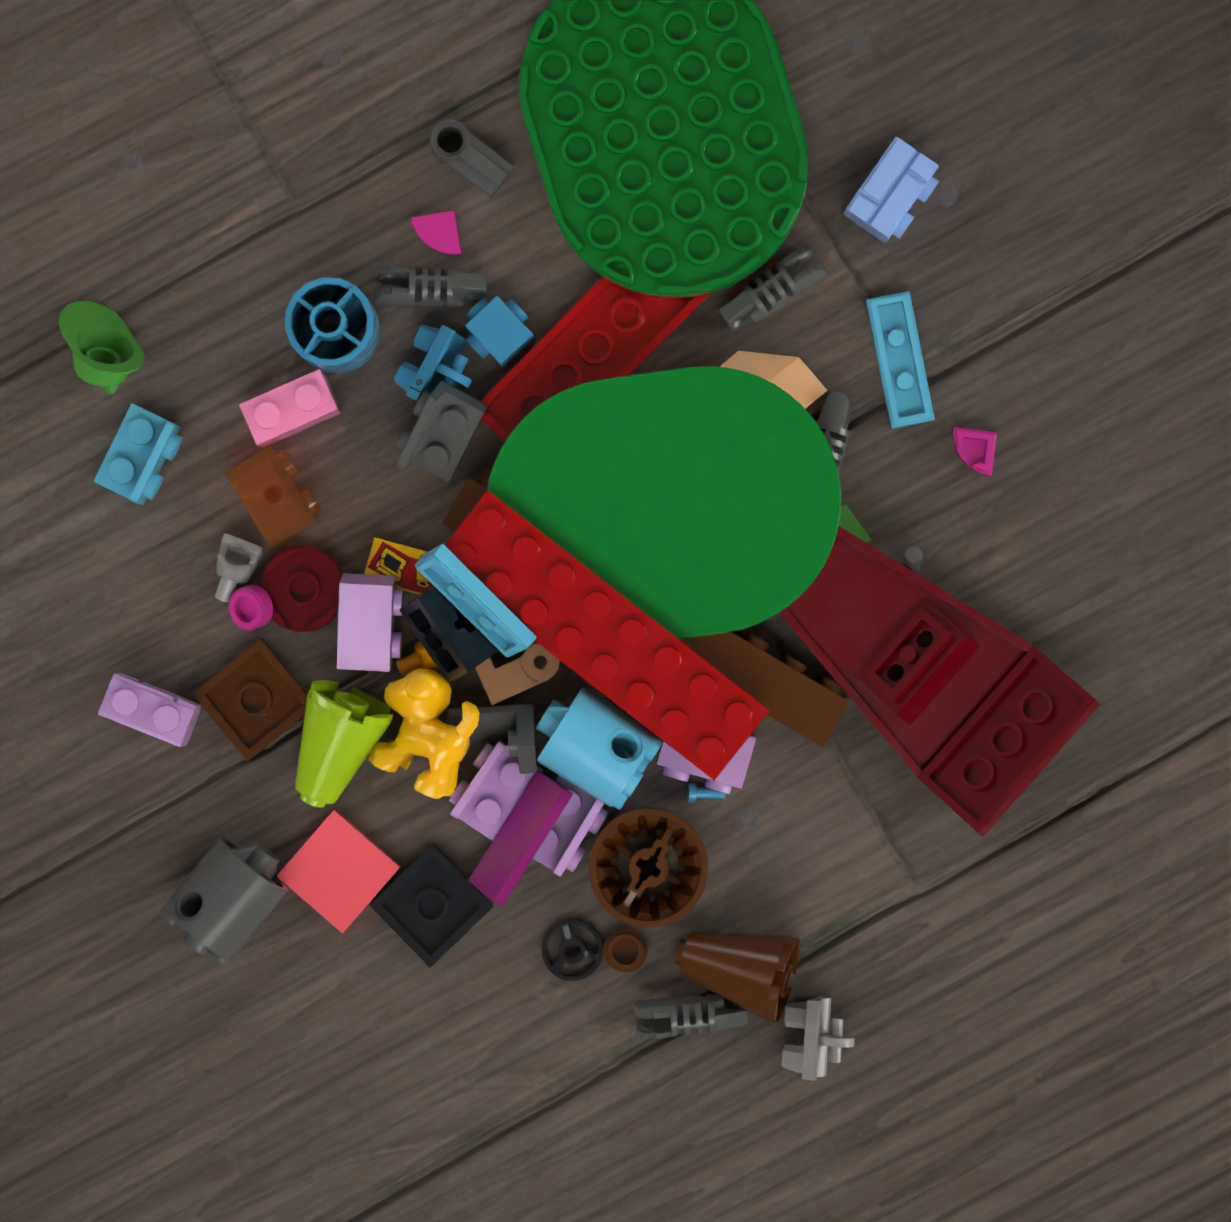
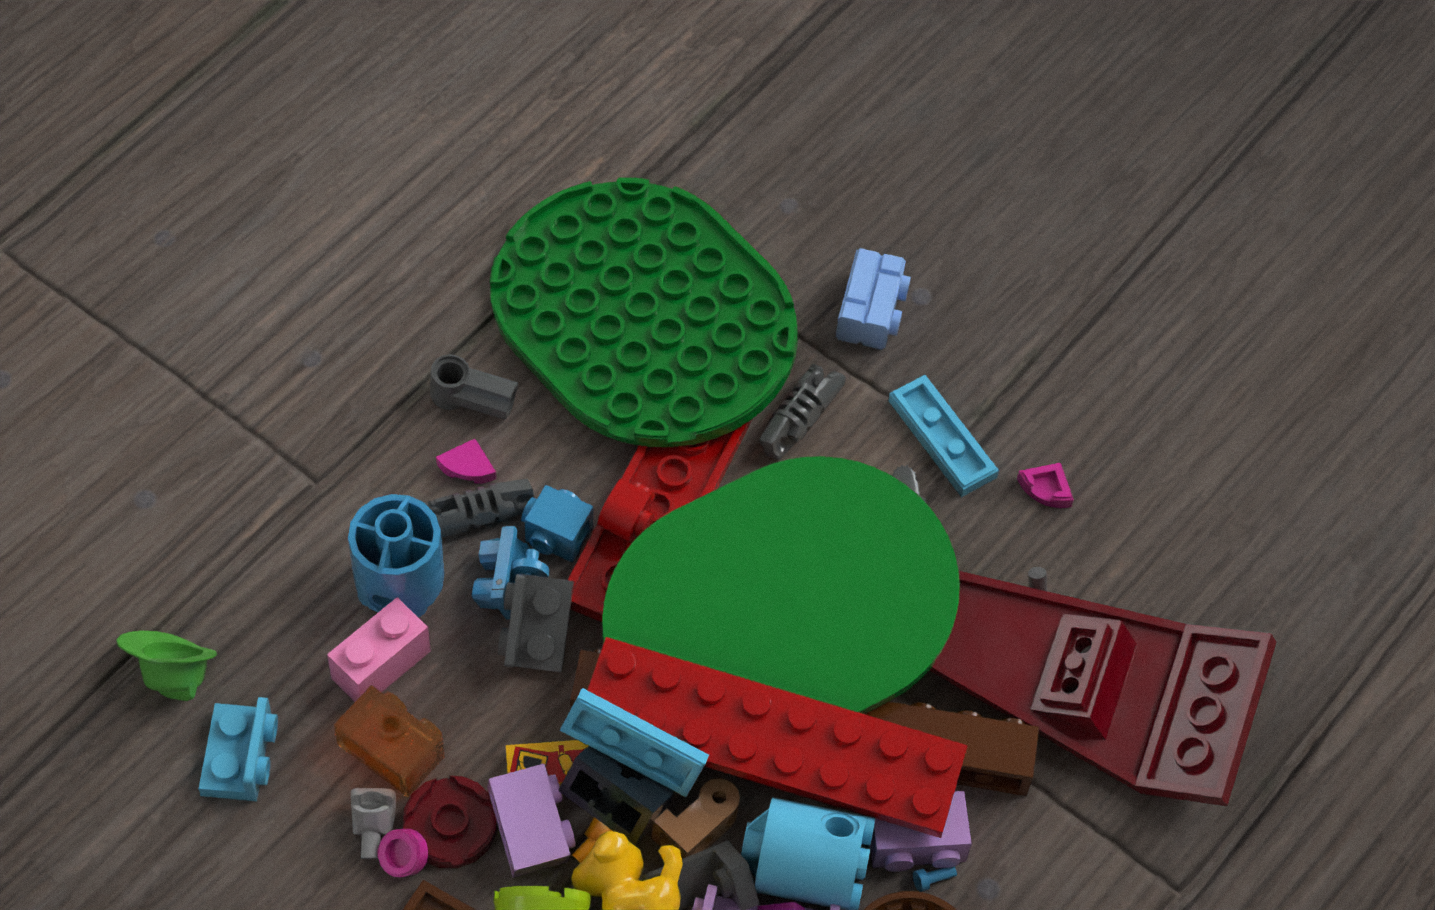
camera: 30 degrees left, 30 degrees down
none -> red plate [597,478,655,542]

